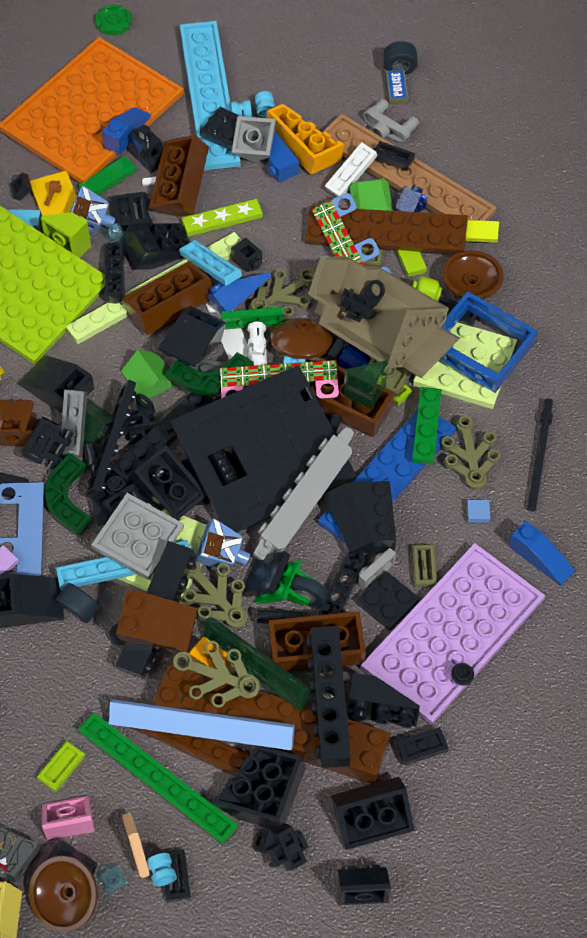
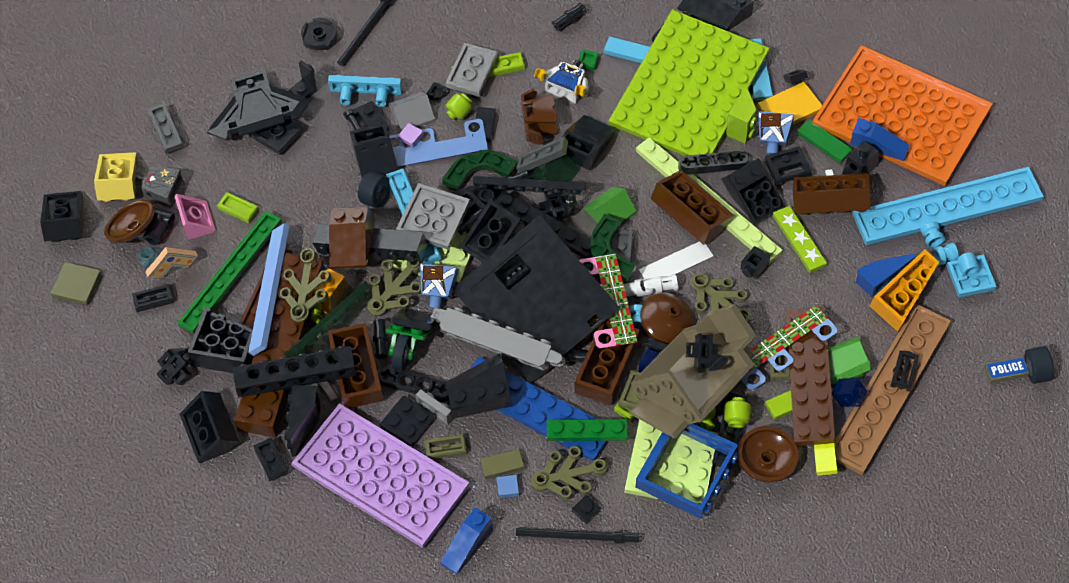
camera: 85 degrees right, 0 degrees up
black plate [21,416,74,469] -> none
dark orange hand [44,181,61,206] -> none
green tile [95,5,132,36] -> none
clear light blue plate [108,223,124,243] -> none
medium azure wheel [146,853,177,887] -> none
black slope [158,306,226,367] -> none
medium azure tile [179,240,242,286] -> none
black plate [200,106,240,151] -> none
blue slope [207,273,272,314] -> none
green tile [221,307,283,330] -> none
light grey slope [232,116,276,163] -> none
white plate [325,142,378,197] -> none
black slope [337,864,390,906] -> none
clear green slope [344,360,388,409] -> none
light grey connector [363,99,419,142] -> none
black plate [451,663,474,686] -> none
none -> olive tile [480,449,524,479]
none -> black plate [572,495,601,524]
none -> medium azure plate [946,252,996,298]

